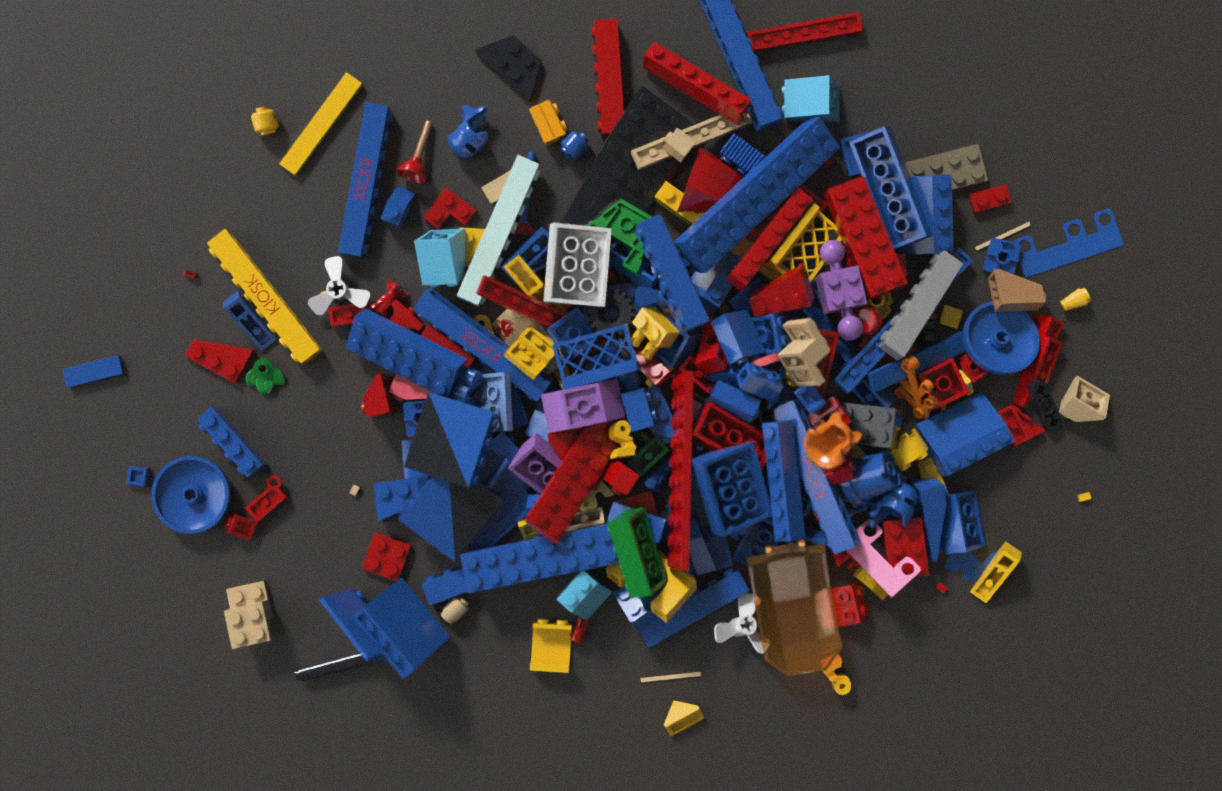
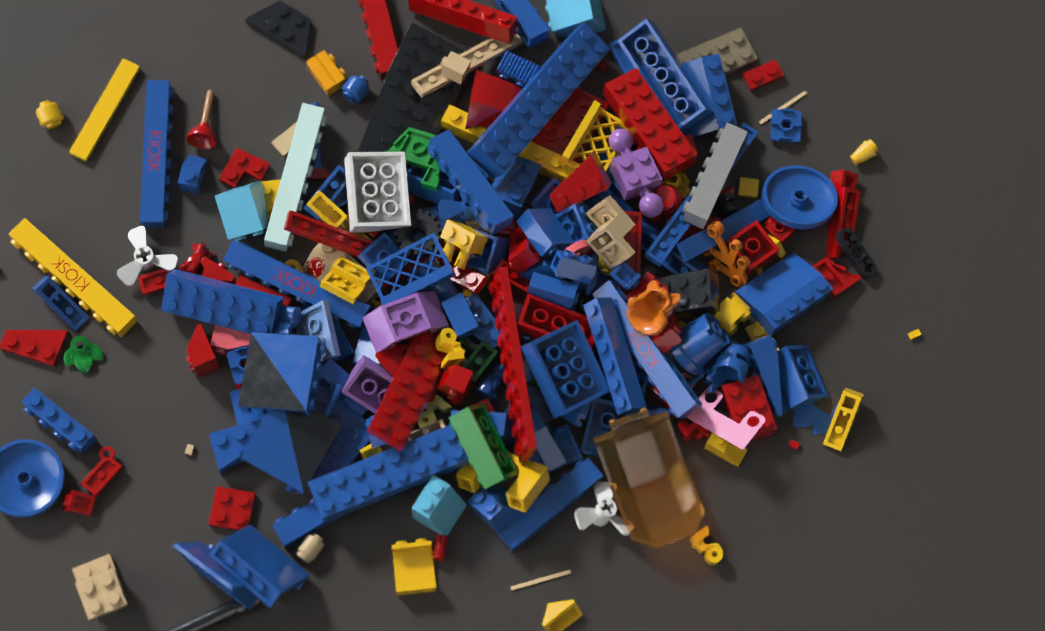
camera: 15 degrees left, 15 degrees down
blue piece [447,104,488,159] -> none
red brick [726,187,813,292] -> none
red bracket [817,581,869,628] -> none
medium nougat slope [988,269,1046,312] -> none
blue piece [1014,209,1124,278] -> none
tan slope [1059,376,1110,422] -> none

